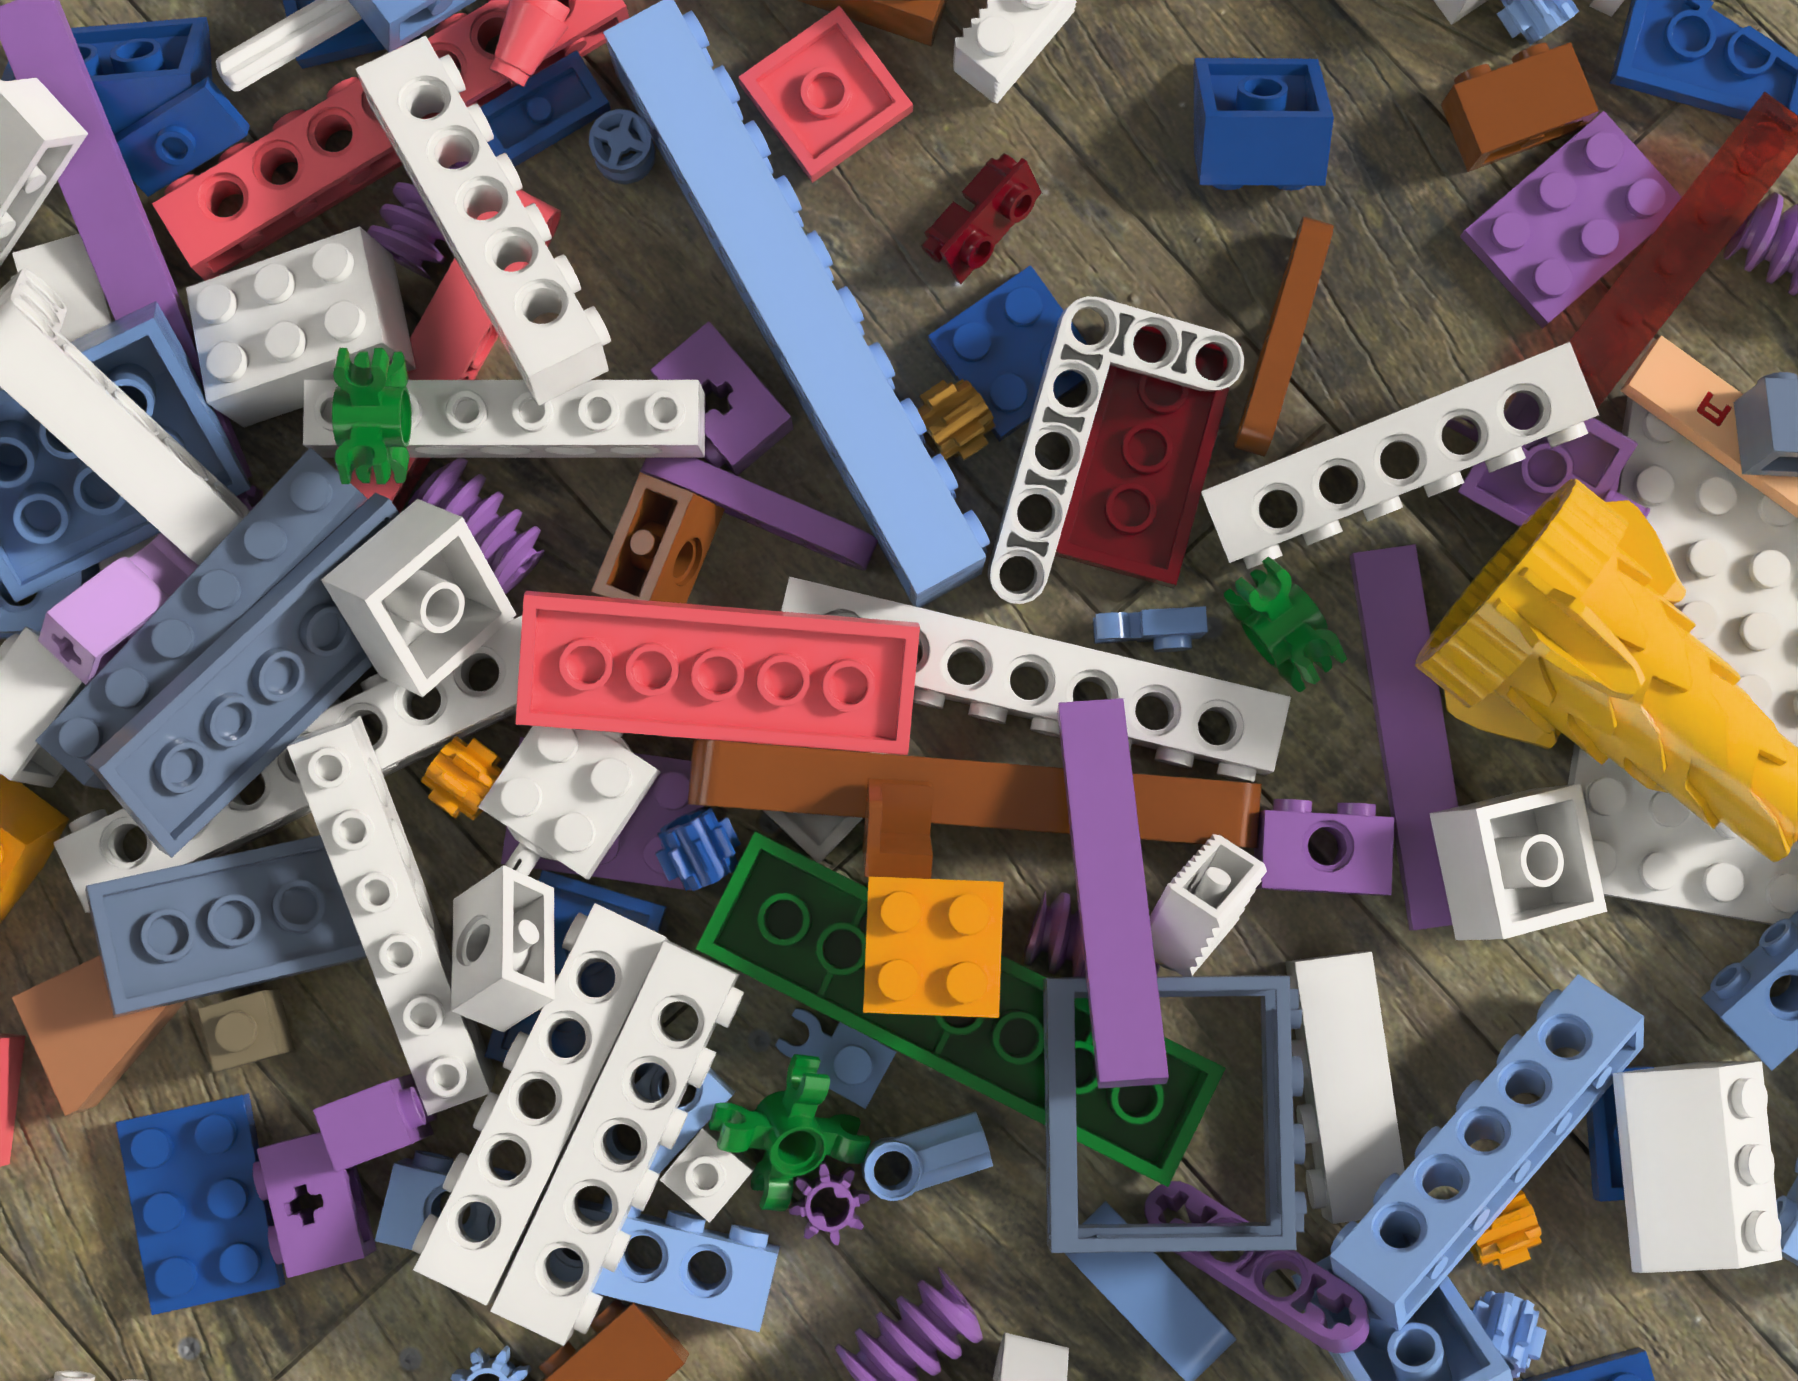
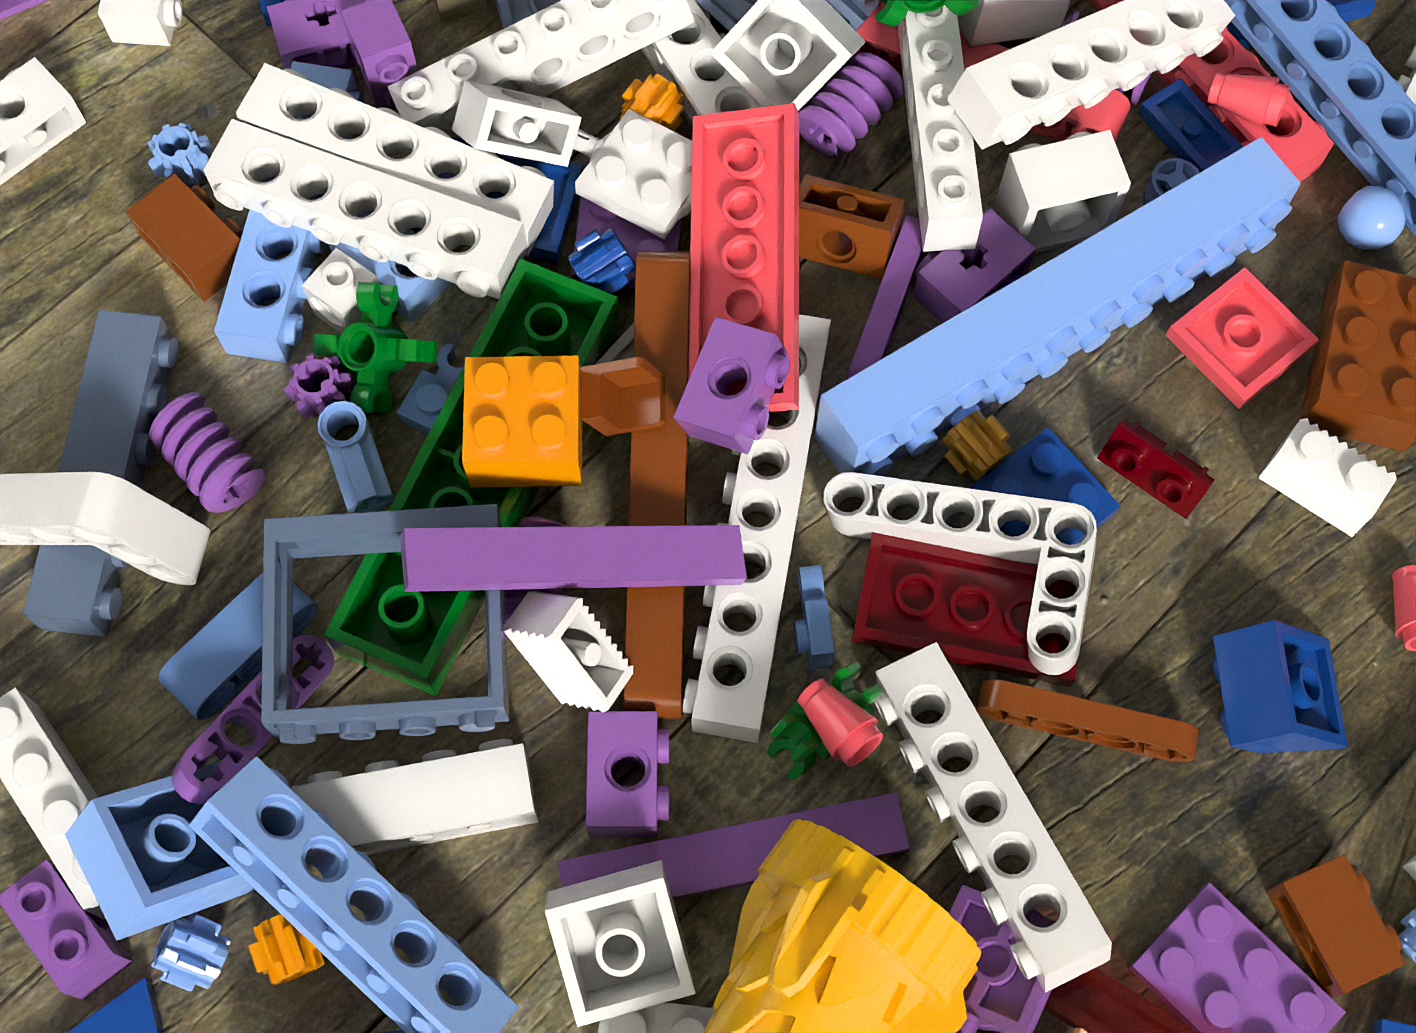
camera: 90 degrees right, 15 degrees down
none -> medium lavender brick [673,317,790,455]
none -> coral cone [797,678,883,767]
none -> white brick [994,130,1131,253]

